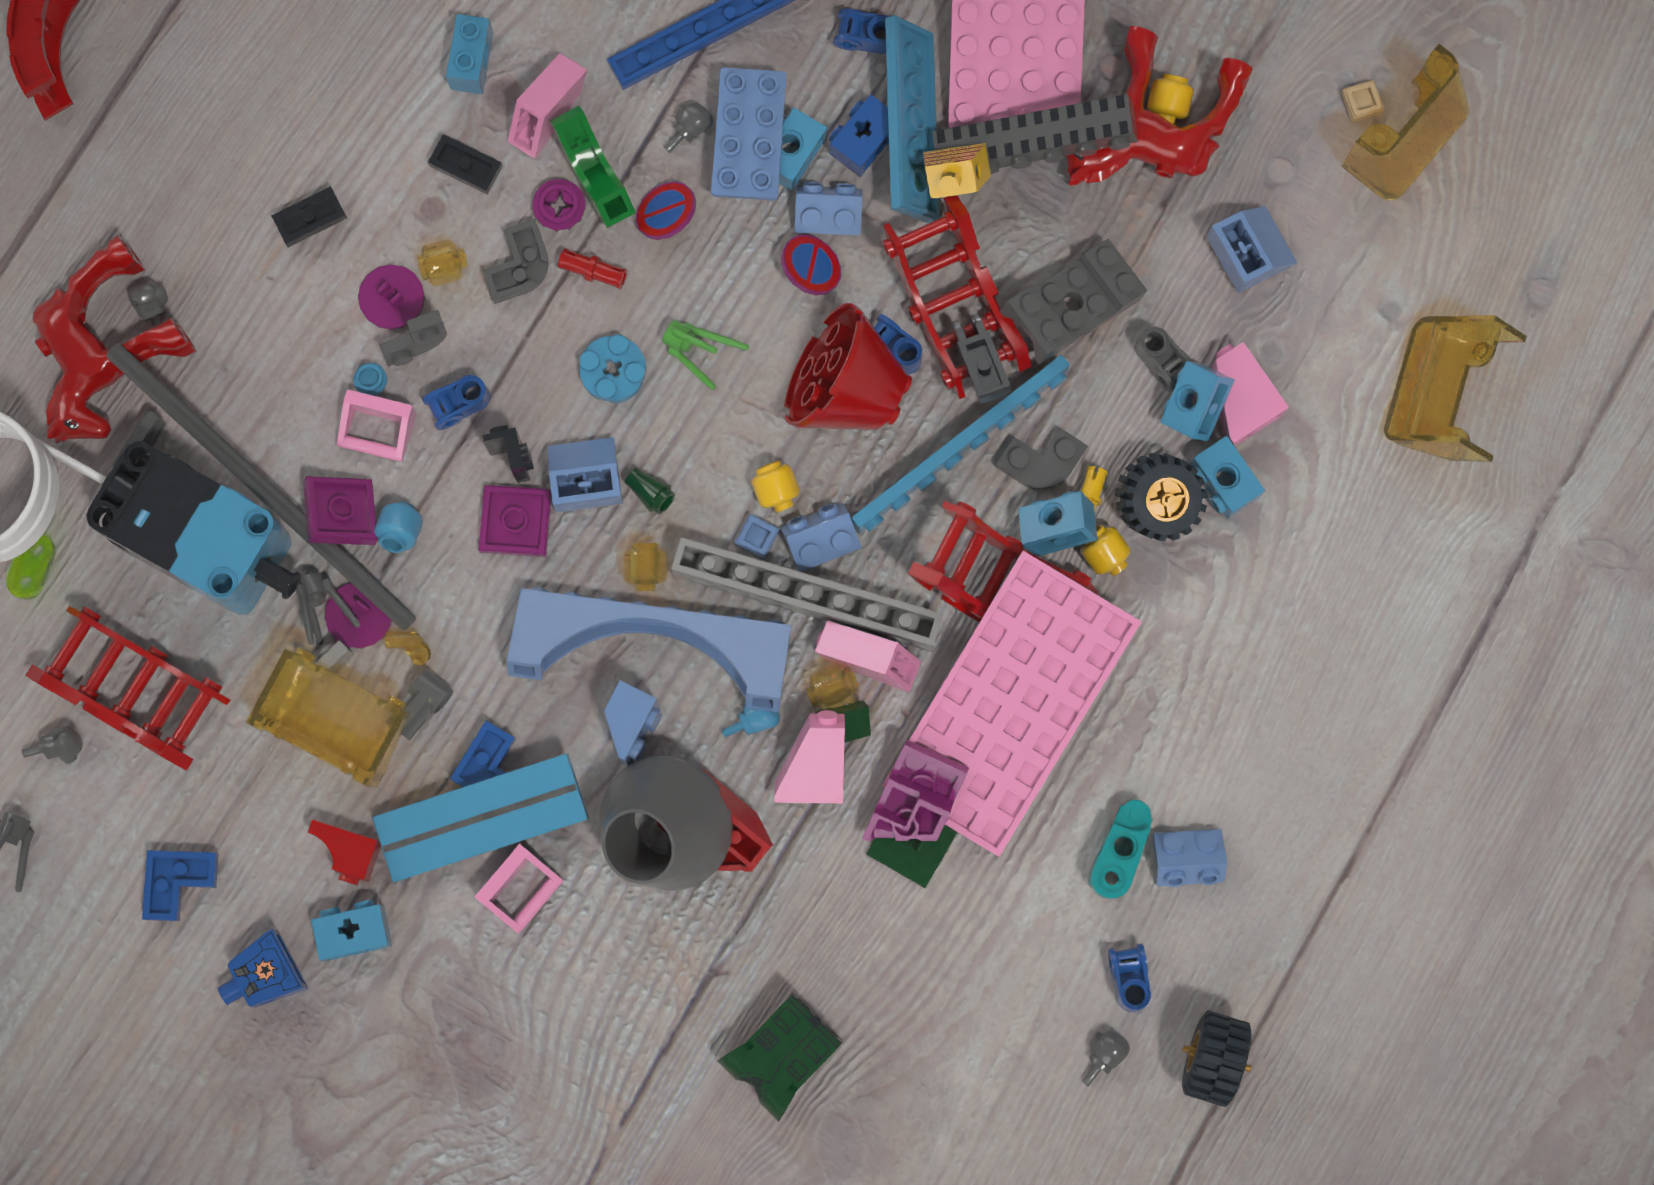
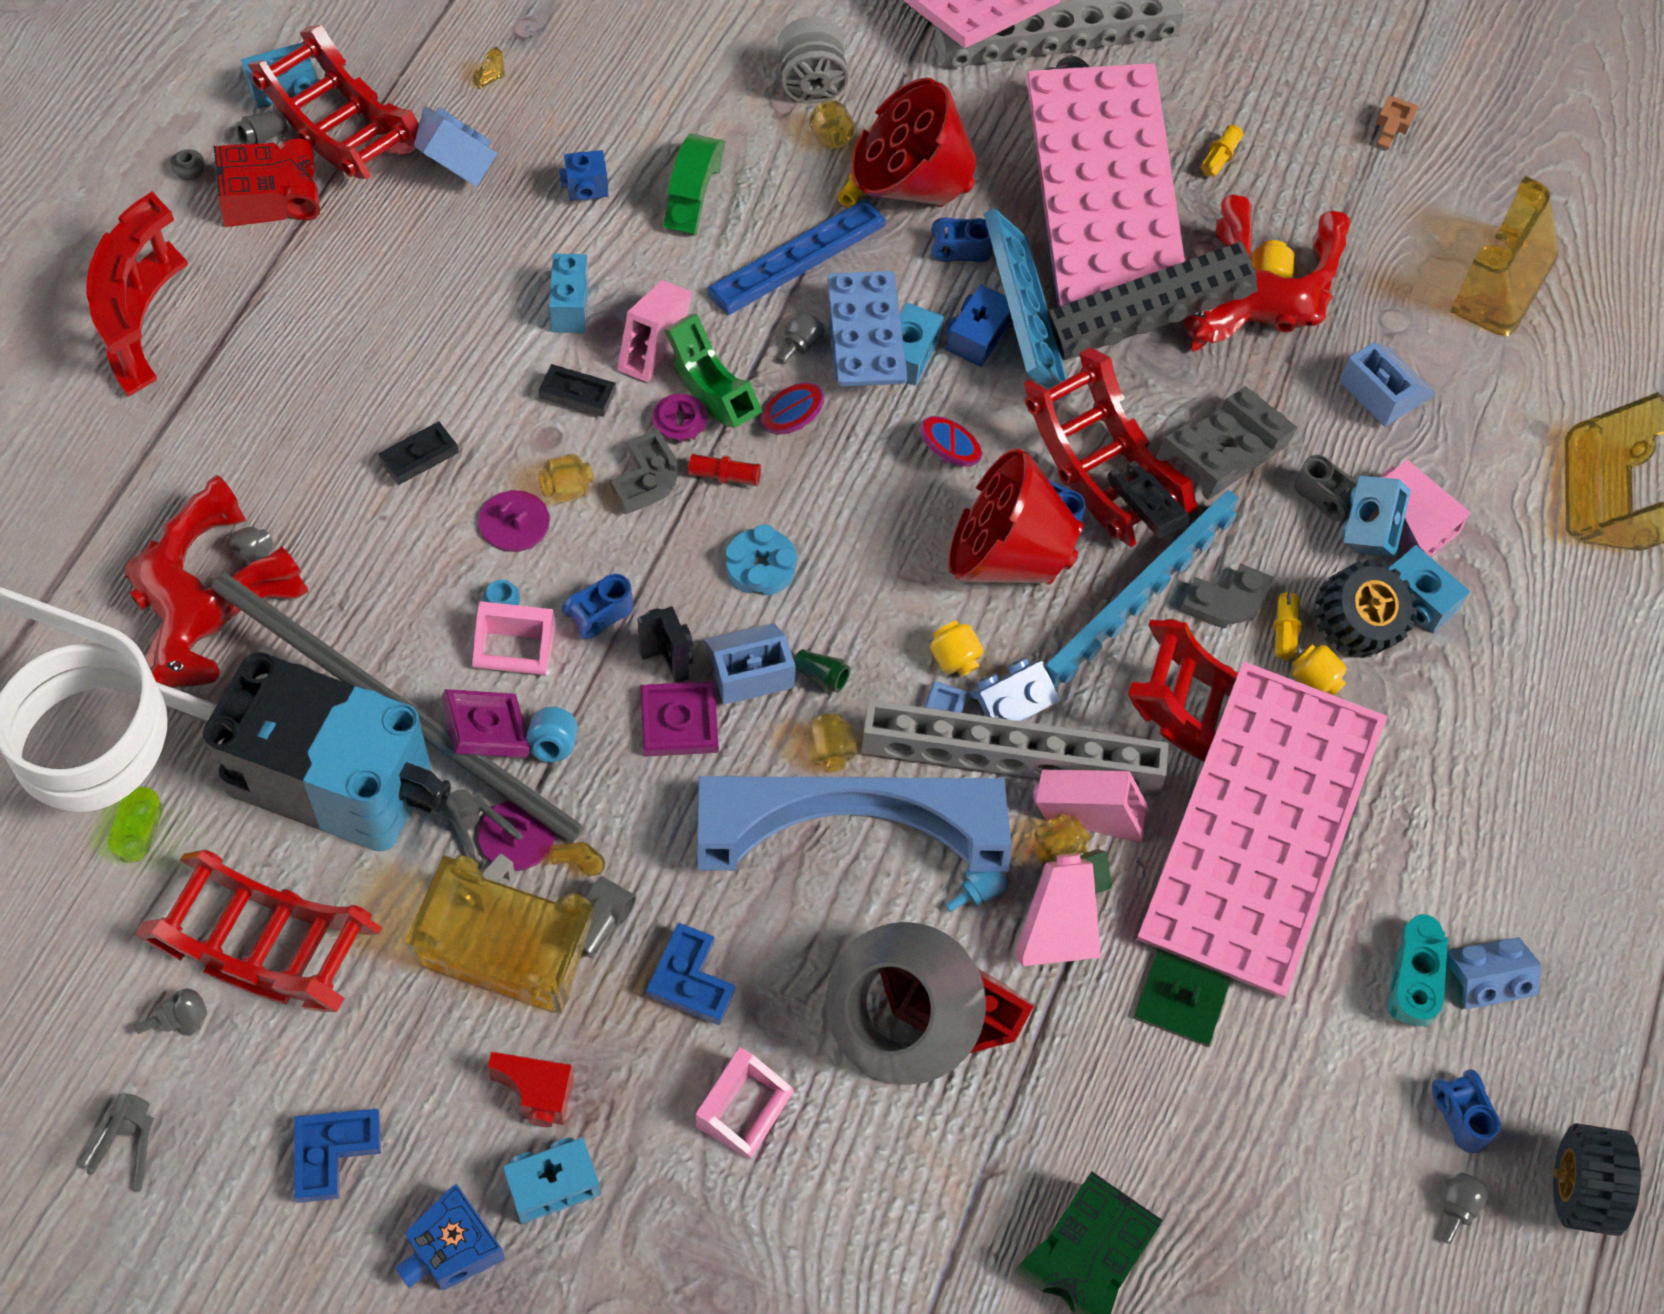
camera: 10 degrees left, 20 degrees down
dark azure tile [372,753,589,883] -> none
dark grey plate [379,310,447,366] -> none
medium blue slope [604,680,662,766] -> none
bright green plant [662,319,749,390] -> none
medium blue bracket [794,182,862,236] -> none
magenta slope [862,739,969,841] -> none
yellow torso [923,143,991,198] -> none
dark azure brick [1018,491,1098,557] -> none
tan tile [1341,80,1385,122] -> none

